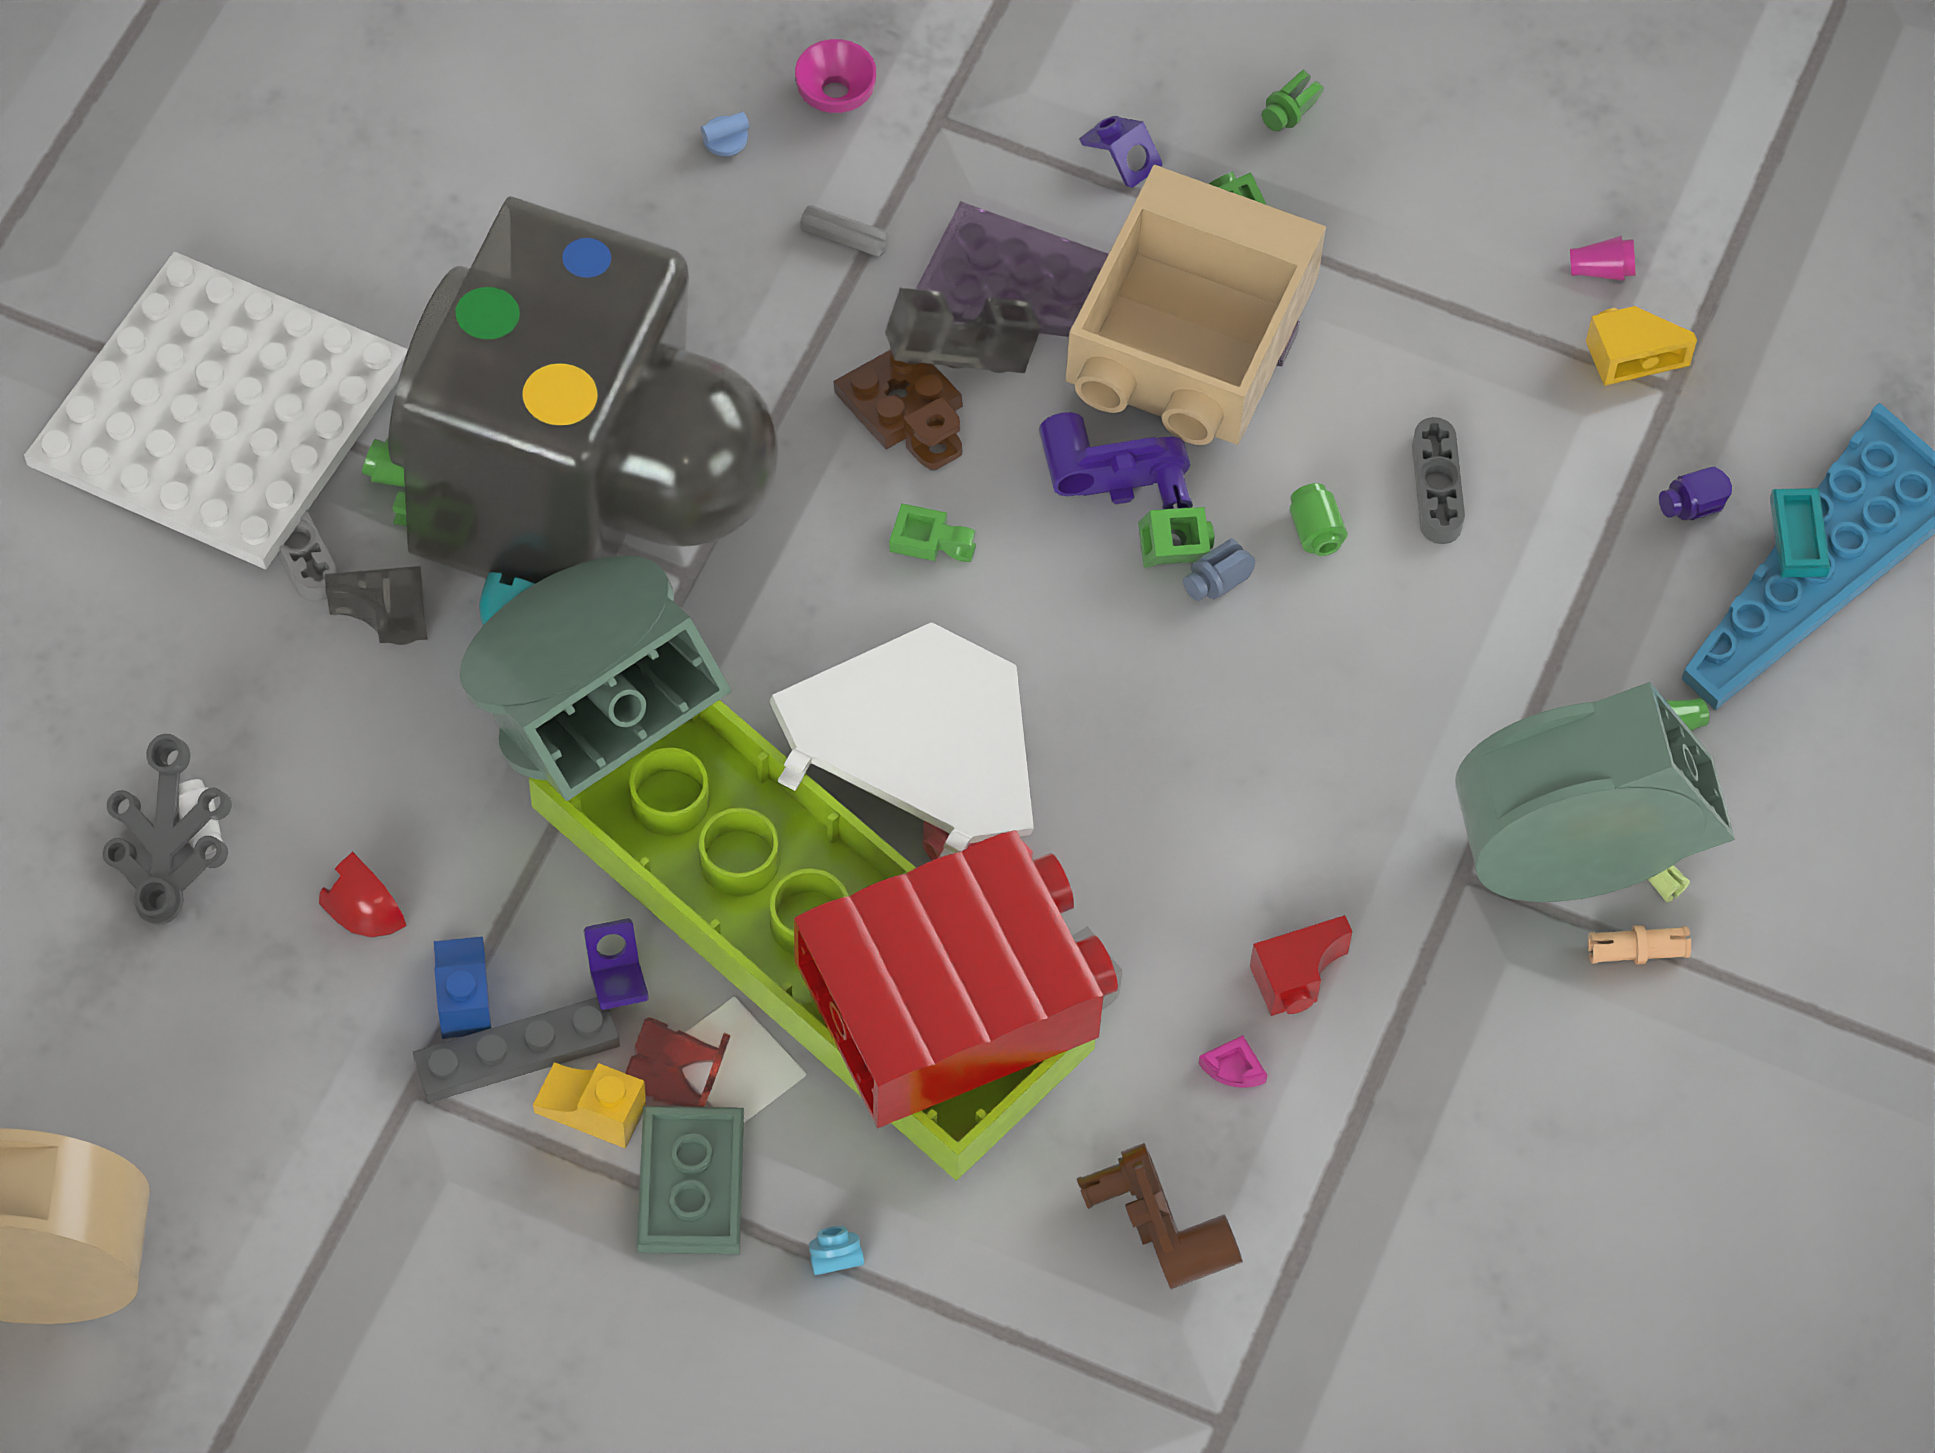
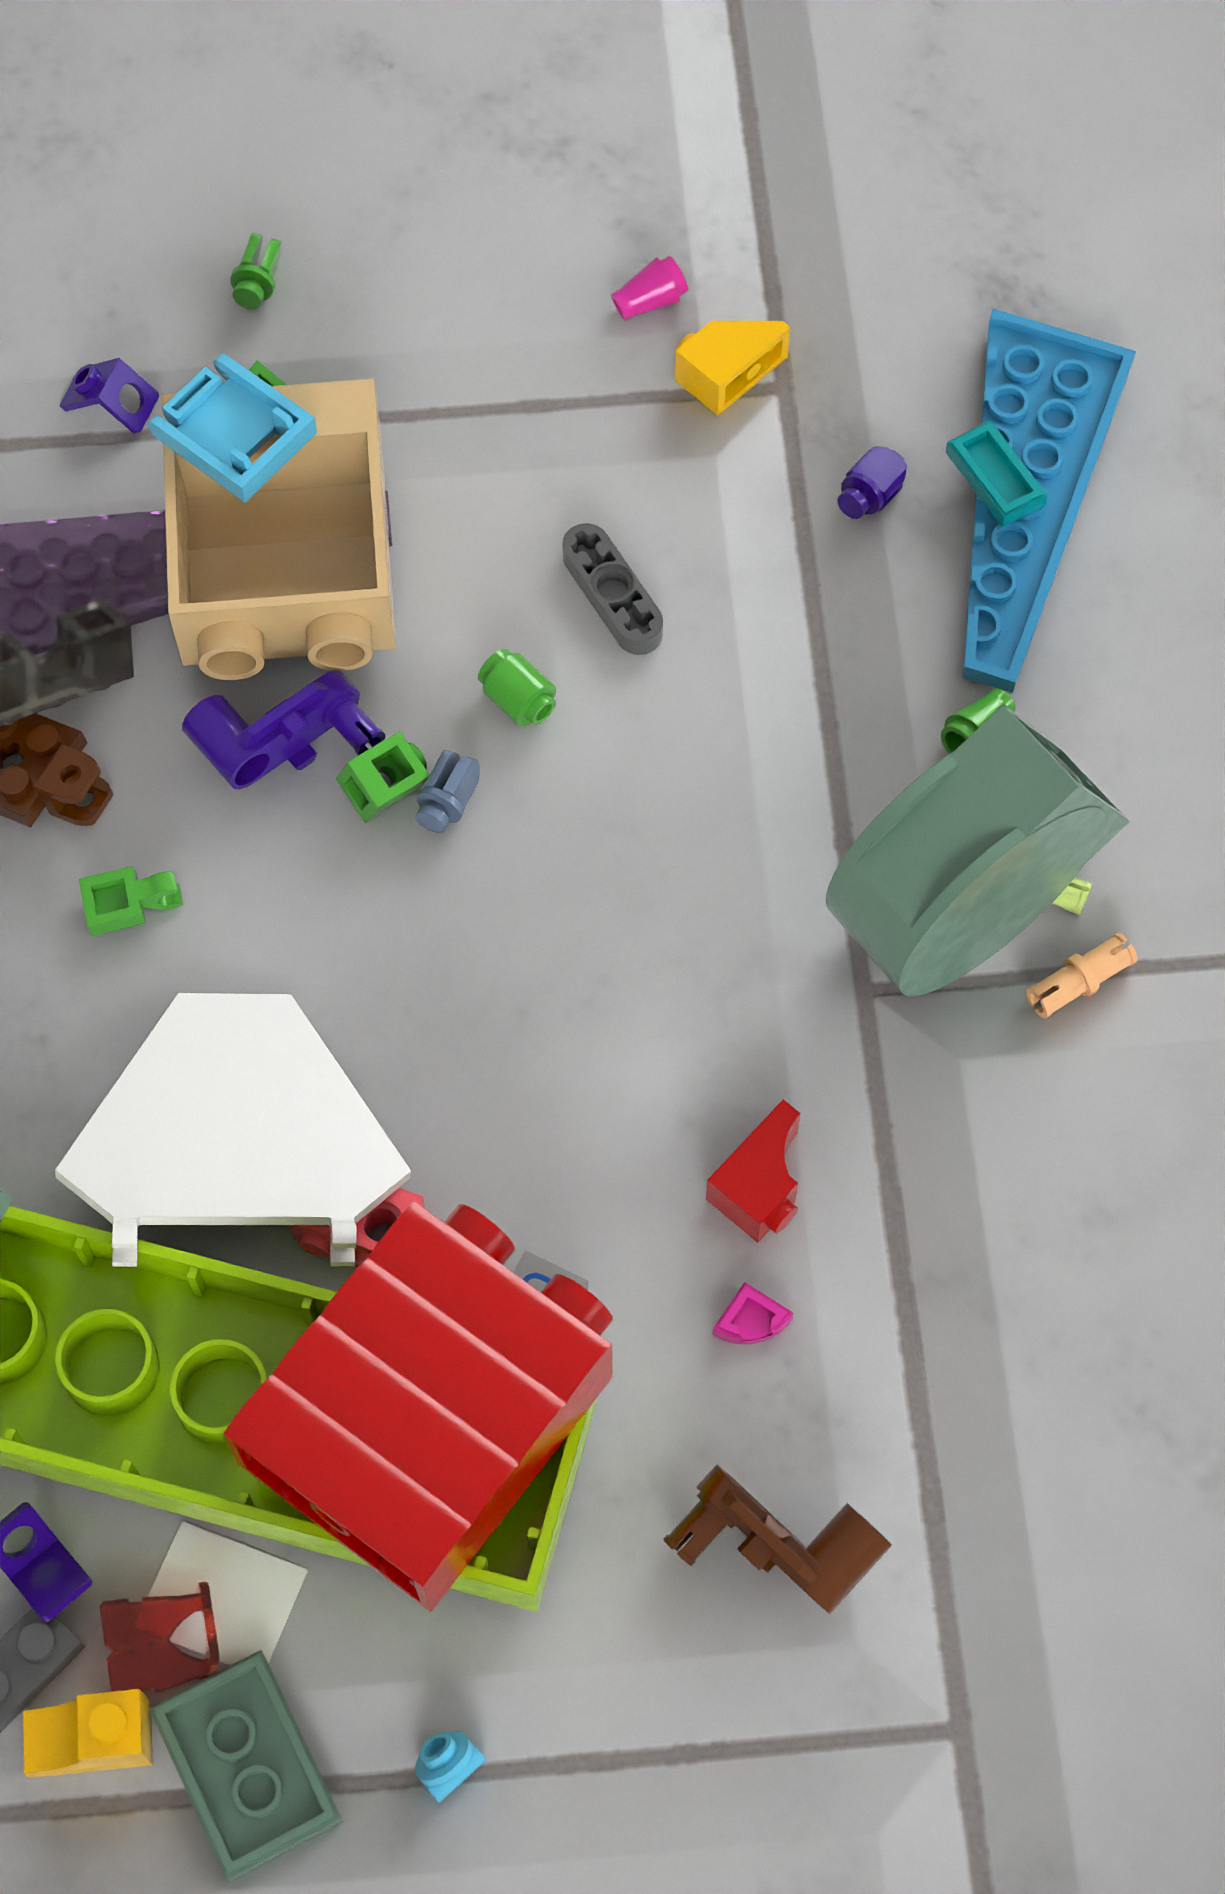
camera: 25 degrees left, 5 degrees up
none -> medium azure container [148,353,317,503]

